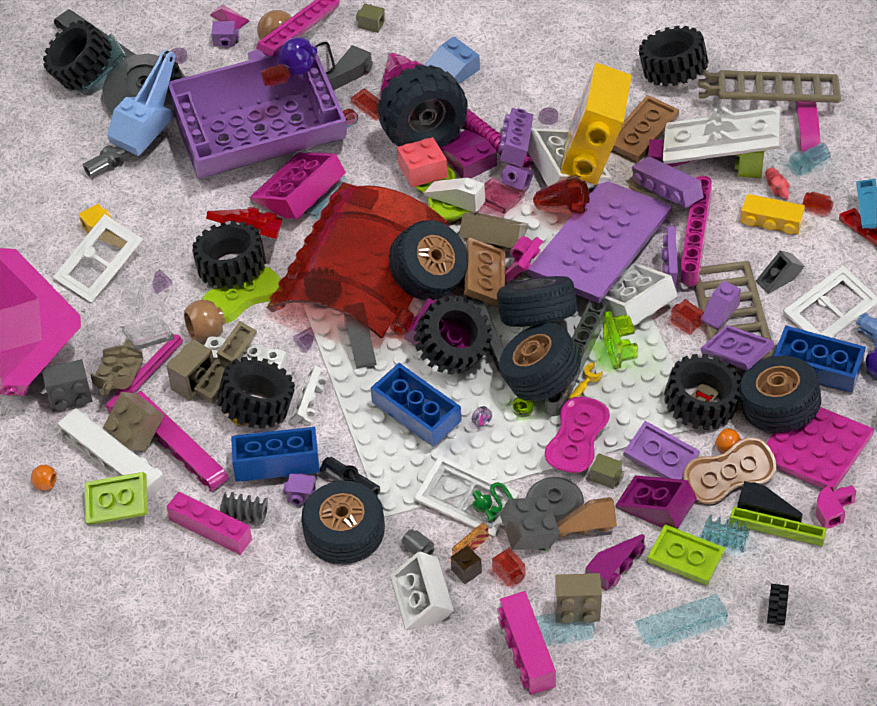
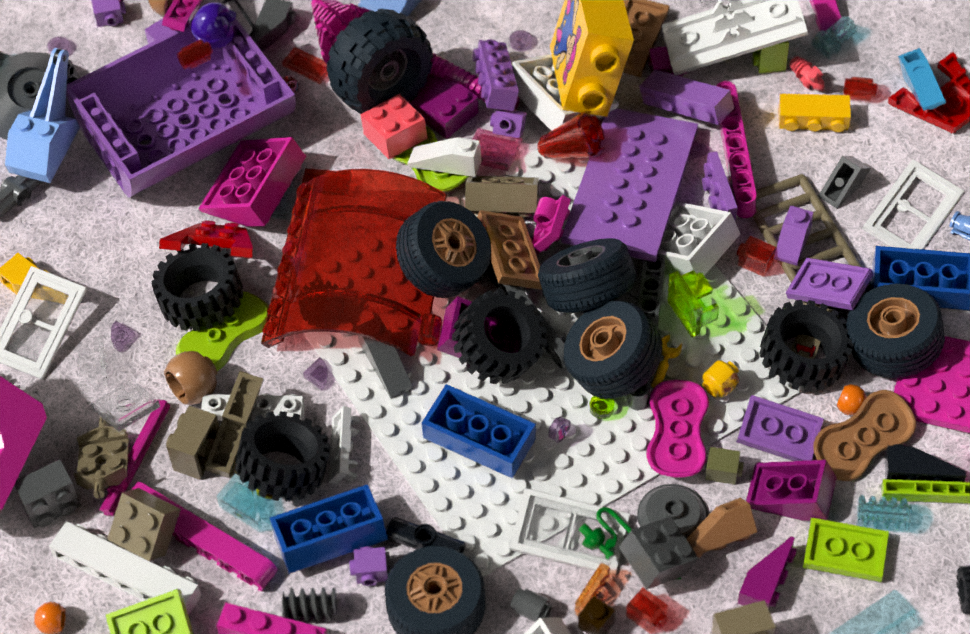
camera: 15 degrees left, 5 degrees up
none -> clear light blue slope [216,474,263,532]
none -> yellow head [702,360,740,398]

